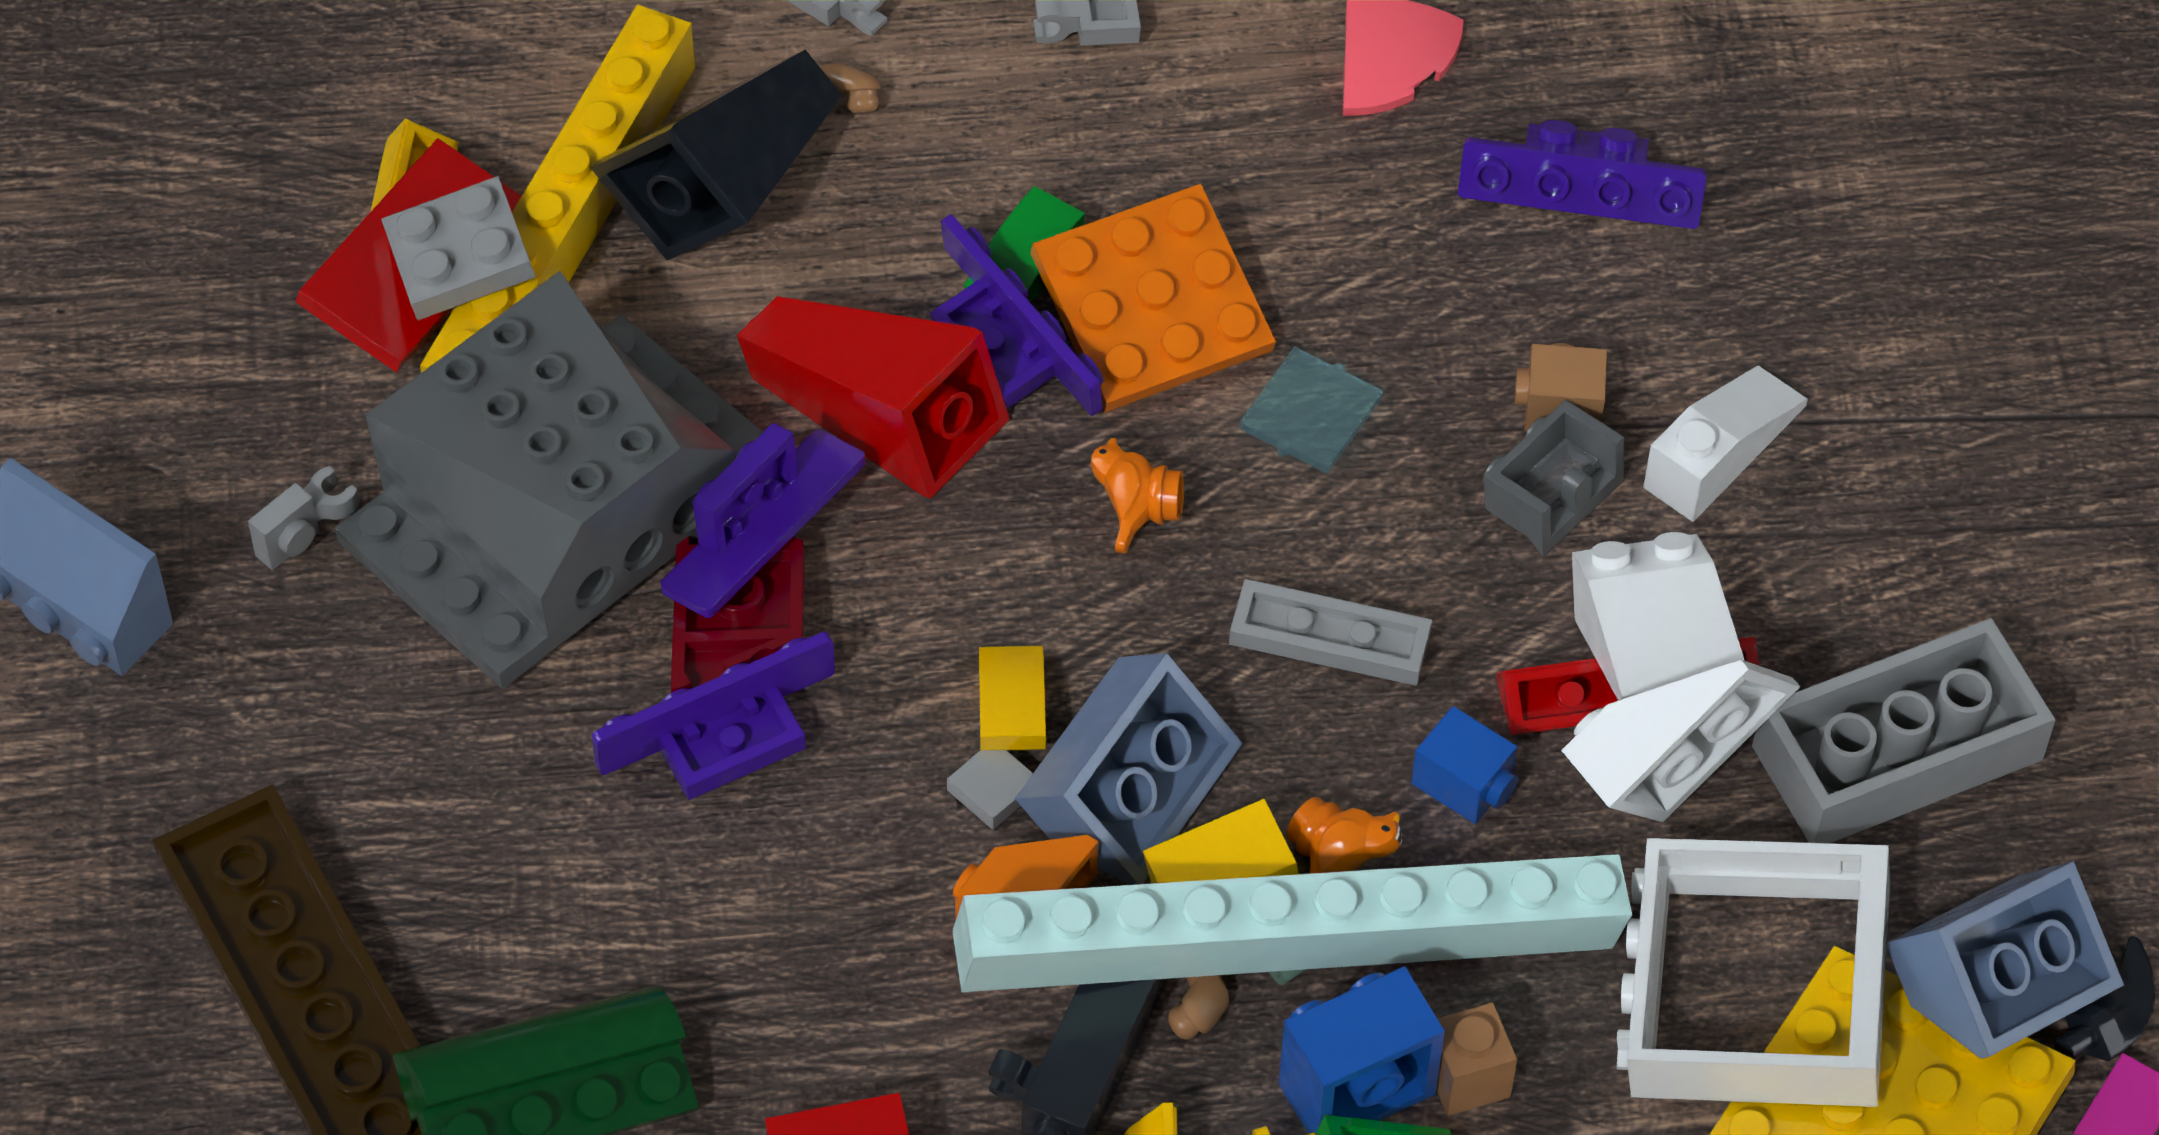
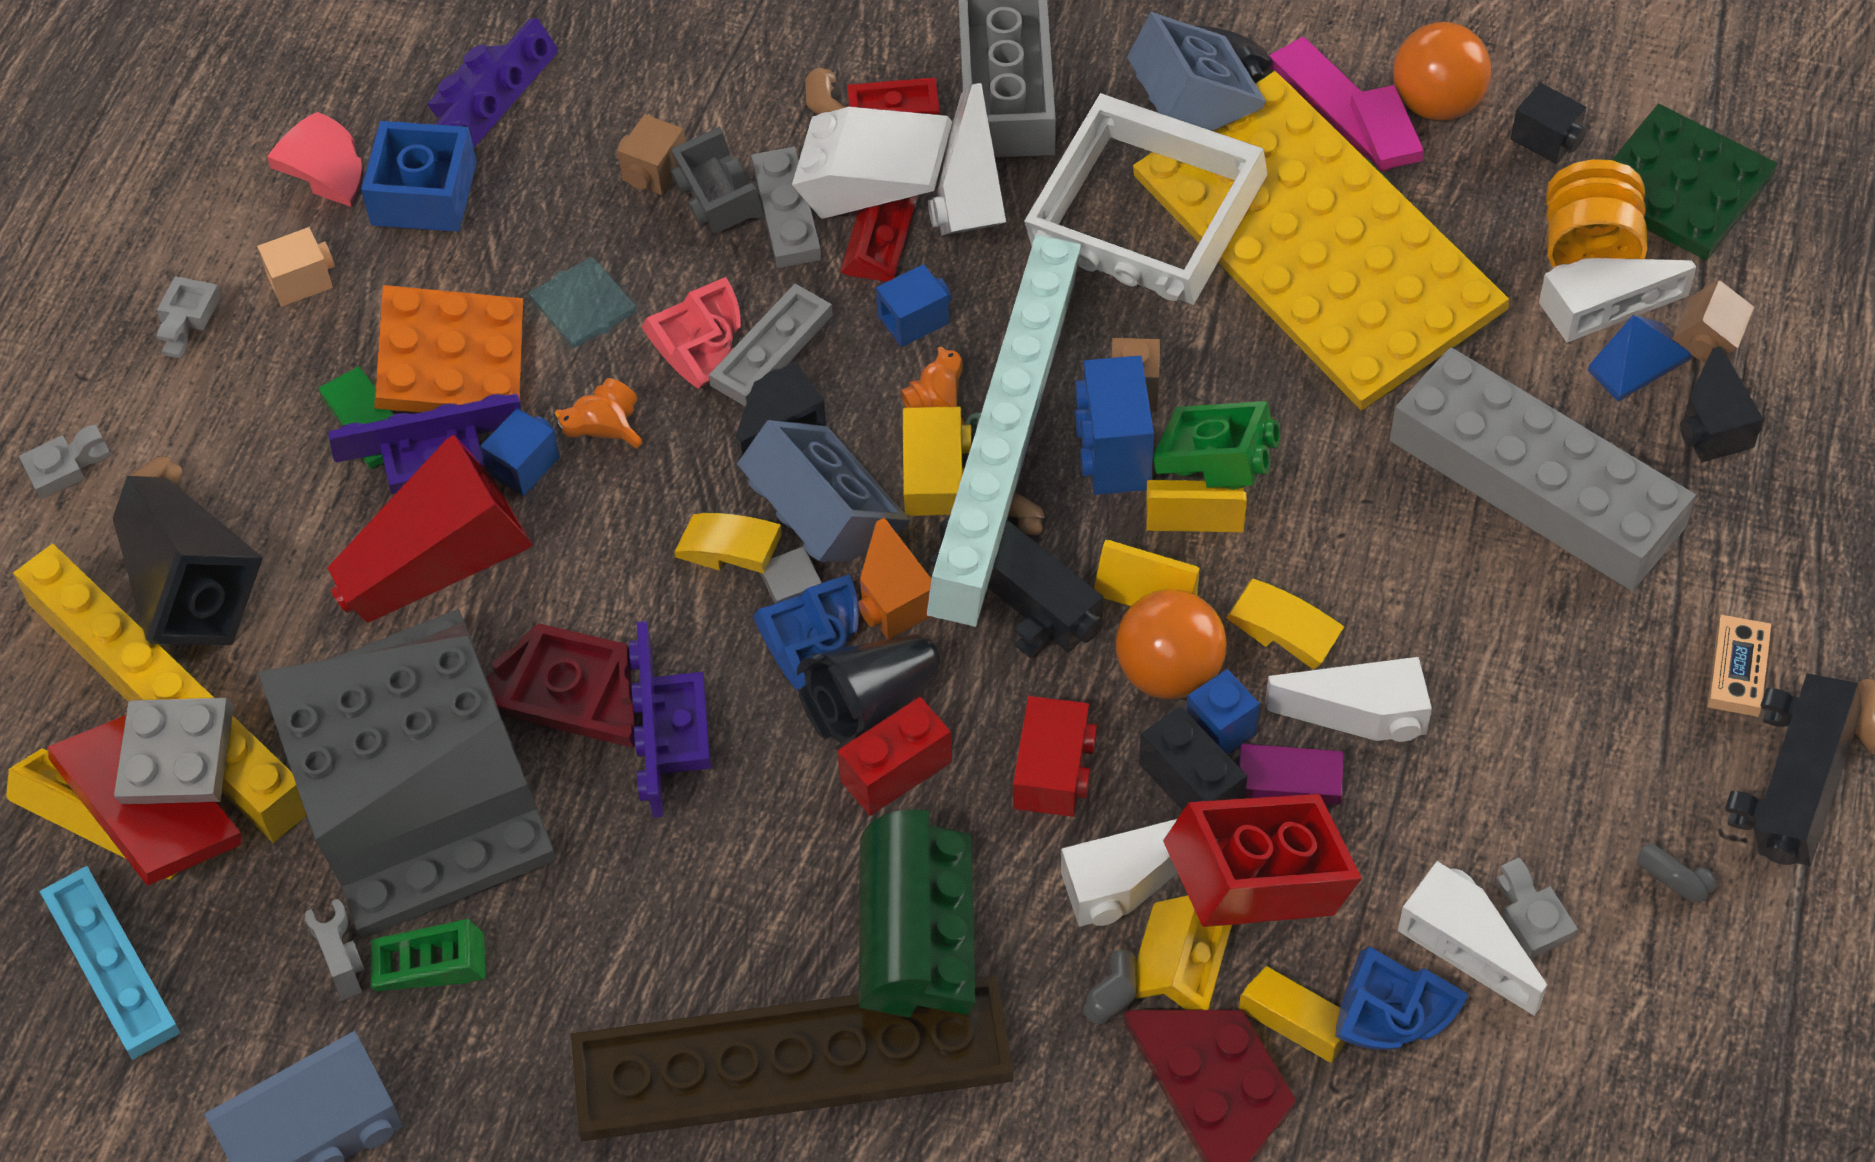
camera: 65 degrees left, 0 degrees up
dark purple bracket [661,423,865,618] -> none
white slope [1643,366,1808,522] -> none
none -> medium azure plate [40,866,180,1060]
none -> light nougat brick [257,227,335,307]
none -> blue brick [361,121,477,232]
none -> green slope [371,919,485,991]
none -> blue brick [480,408,560,496]
none -> coral brick [641,277,741,389]
none -> black slope [736,362,826,460]
none -> light grey plate [751,147,822,268]
none -> blue brick [753,574,859,691]
none -> black cone [797,634,940,750]
none -> medium nougat arm [805,68,846,115]
none -> red brick [837,697,952,816]
none -> red plate [847,77,940,115]

